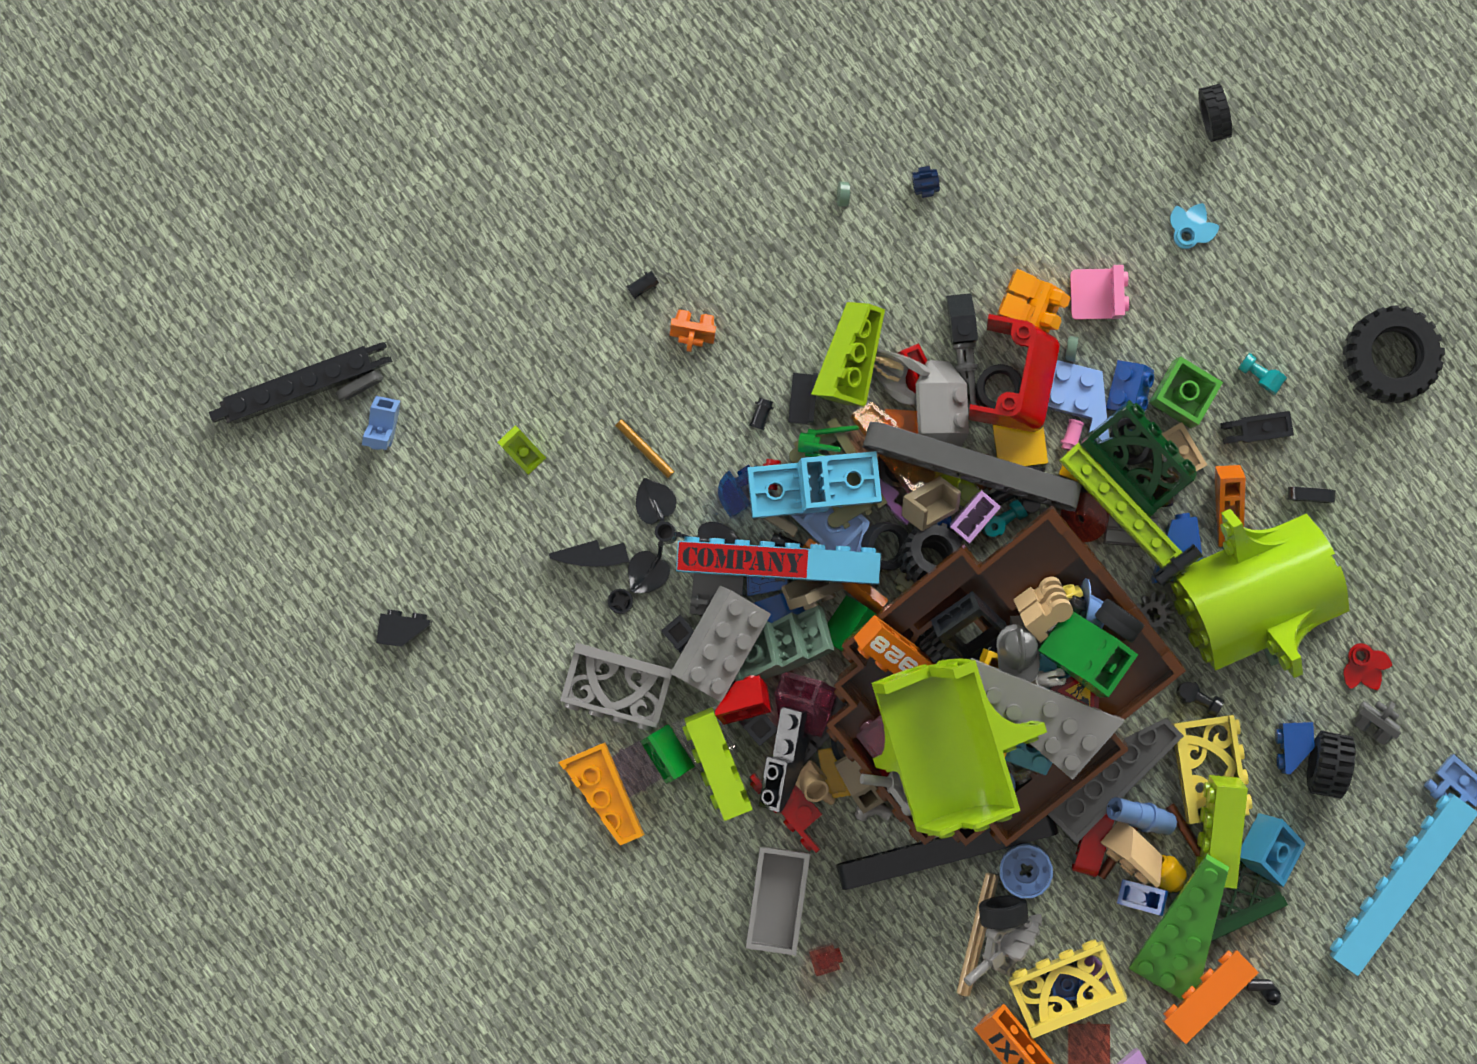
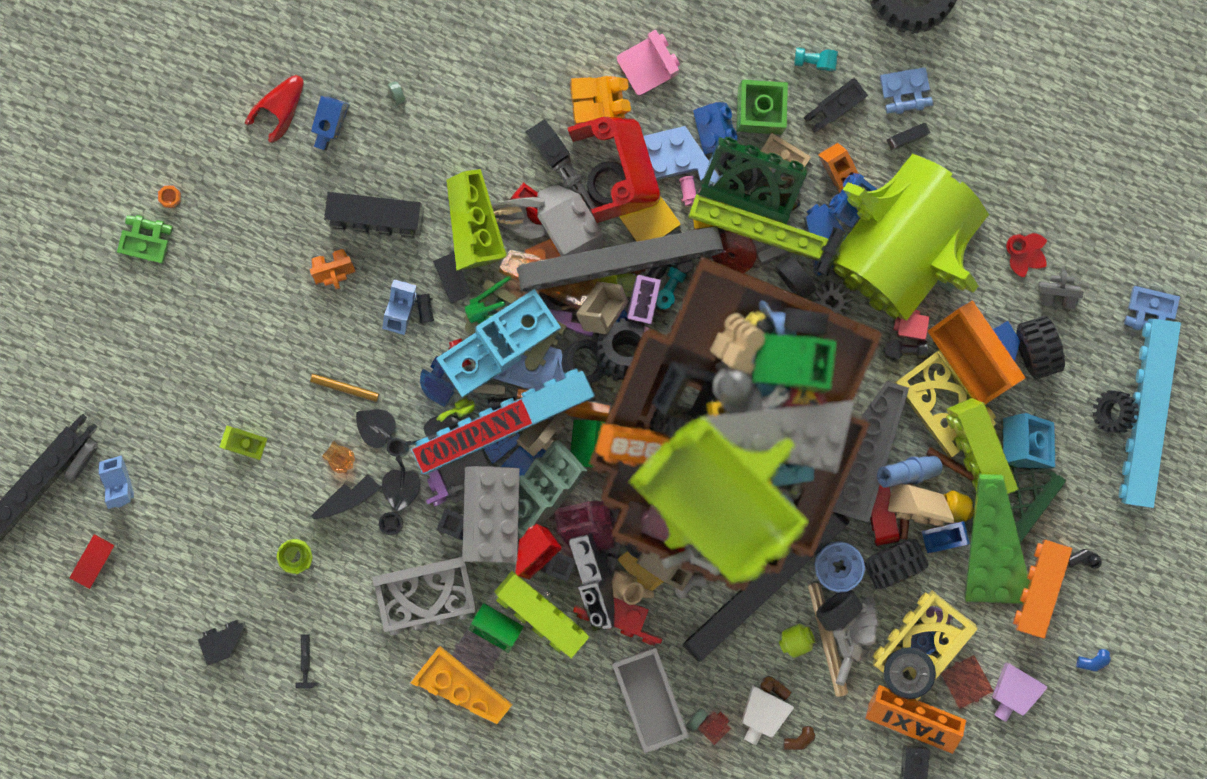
camera: 35 degrees left, 0 degrees up
black pin [626,271,659,299] -> none
dark blue gear [912,166,940,198] -> none
sand green tile [1065,336,1079,362] -> none
none -> red slope [69,534,115,589]
none -> bright green plate [117,215,173,264]
none -> orange tile [158,186,181,208]
none -> red animal [245,75,304,143]
none -> lime hair [276,539,313,574]
none -> black piece [295,634,319,689]
none -> blue torso [311,96,350,151]
none -> clear orange animal [322,441,355,473]
none -> black brick [324,191,424,239]
none -> medium blue brick [382,280,417,335]
none -> medium lavender bracket [426,469,449,507]
none -> lime plate [437,397,475,422]
none -> sand green tile [687,708,708,732]
none -> white torso [741,686,794,745]
none -> reddish brown arm [760,676,792,701]
none -> black tyre [775,256,816,298]
none -> lime head [779,623,816,658]
none -> reddish brown arm [784,726,816,750]
none -> blue bracket [828,173,877,228]
none -> black tyre [864,539,929,589]
none -> medium blue plate [880,67,933,114]
none -> wheel [884,647,936,699]
none -> coral brick [893,310,930,341]
none -> orange piece [927,300,1026,405]
none -> black tyre [1092,390,1139,434]

